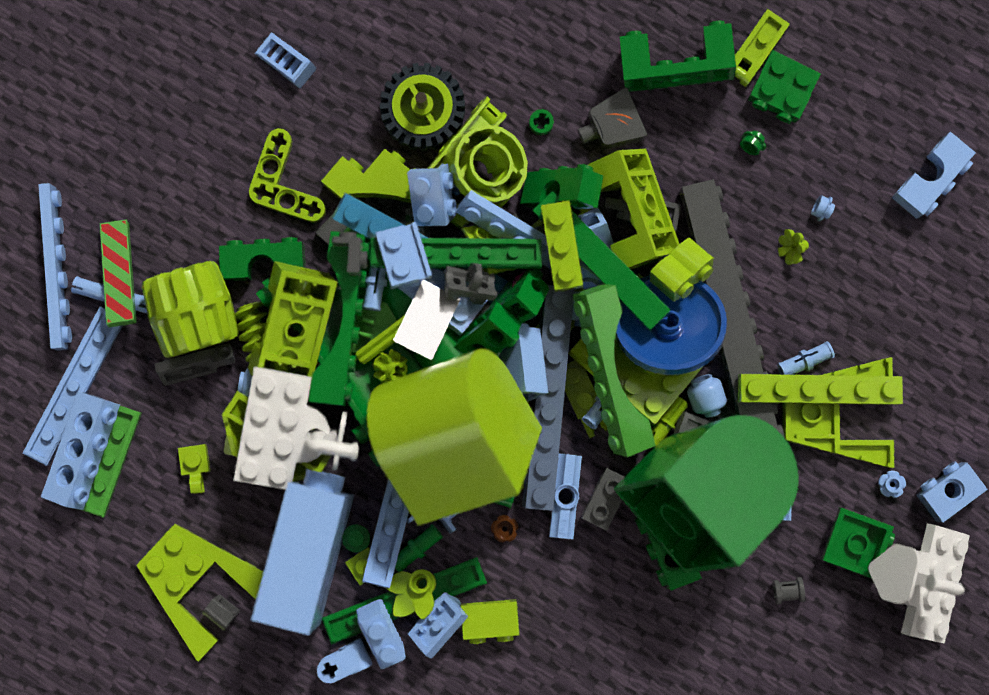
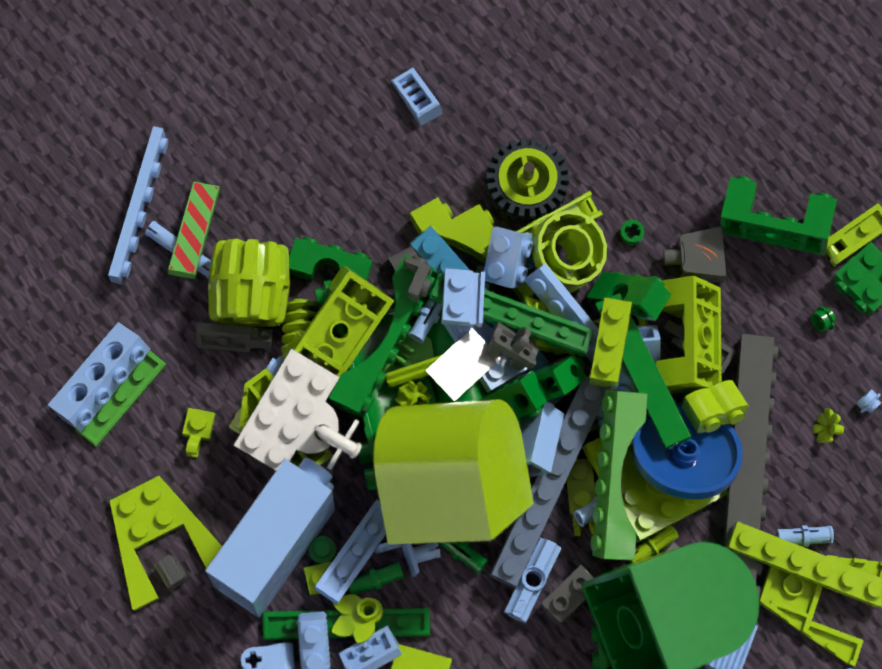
camera: 20 degrees right, 10 degrees down
light blue tile [22,307,123,466] -> none
lime beam [249,128,326,223] -> none
reddish brown plate [491,515,518,542] -> none
light blue head [687,374,727,417] -> none

